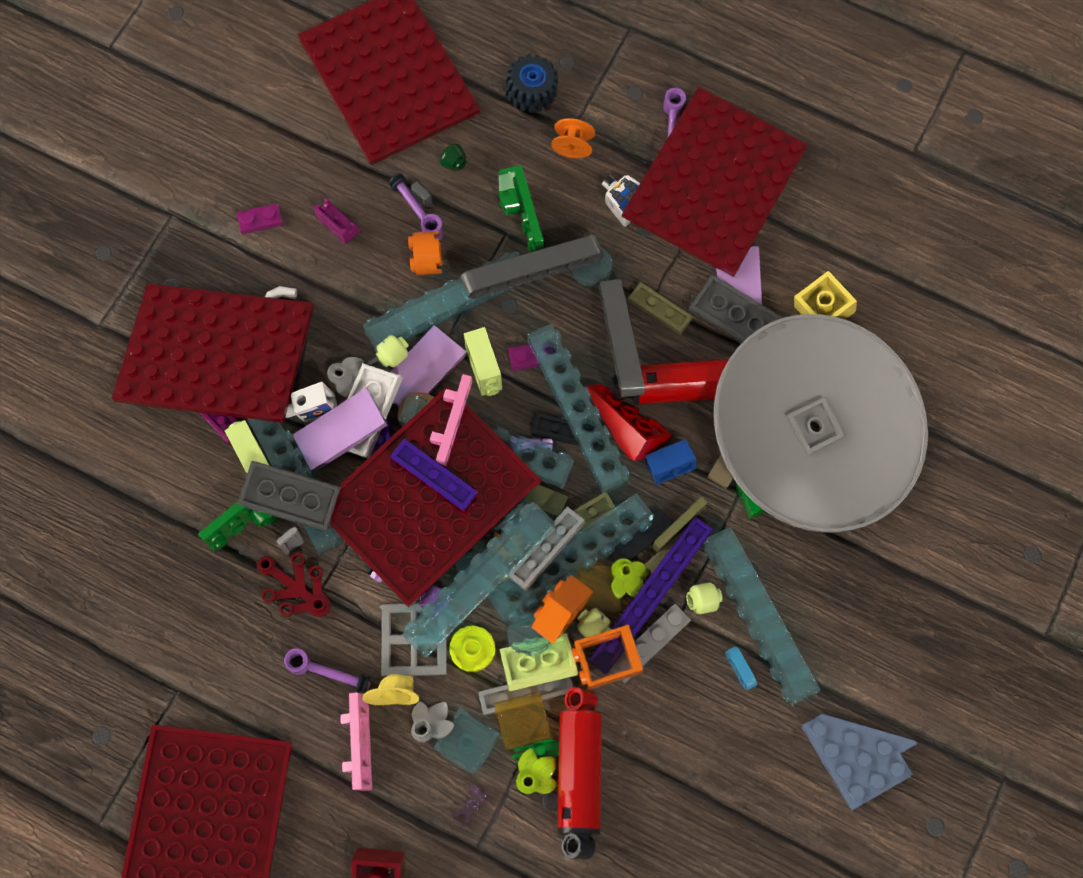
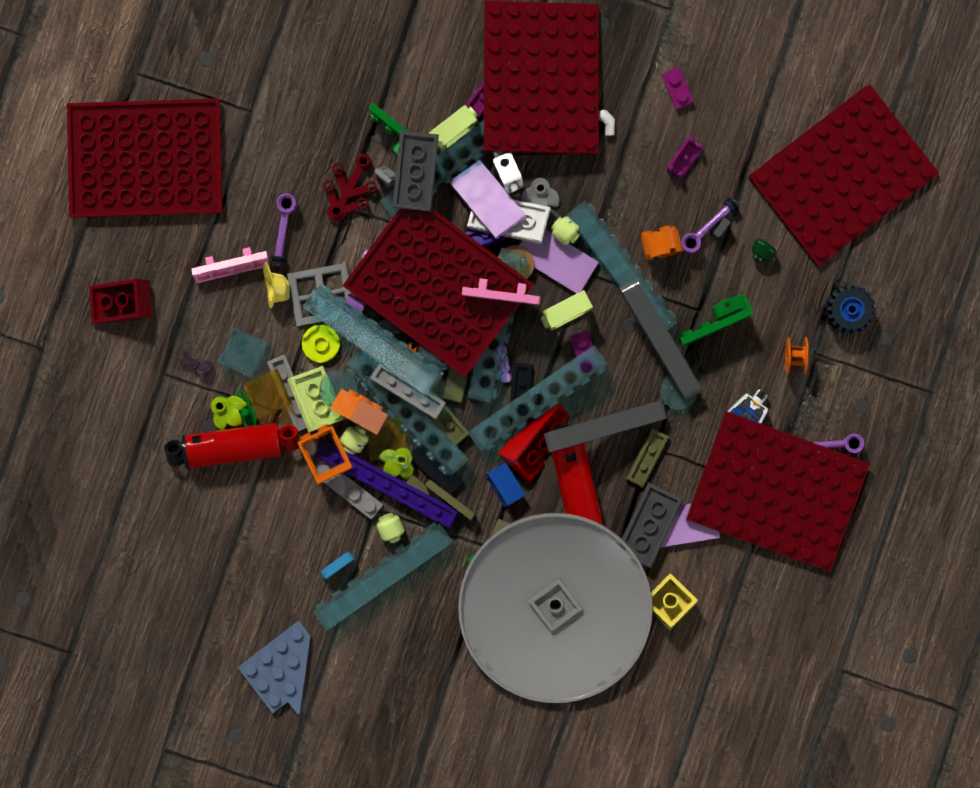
camera: 85 degrees right, 15 degrees up
dark purple plate [390,439,478,511] -> none
light grey plate [411,701,455,742] -> none

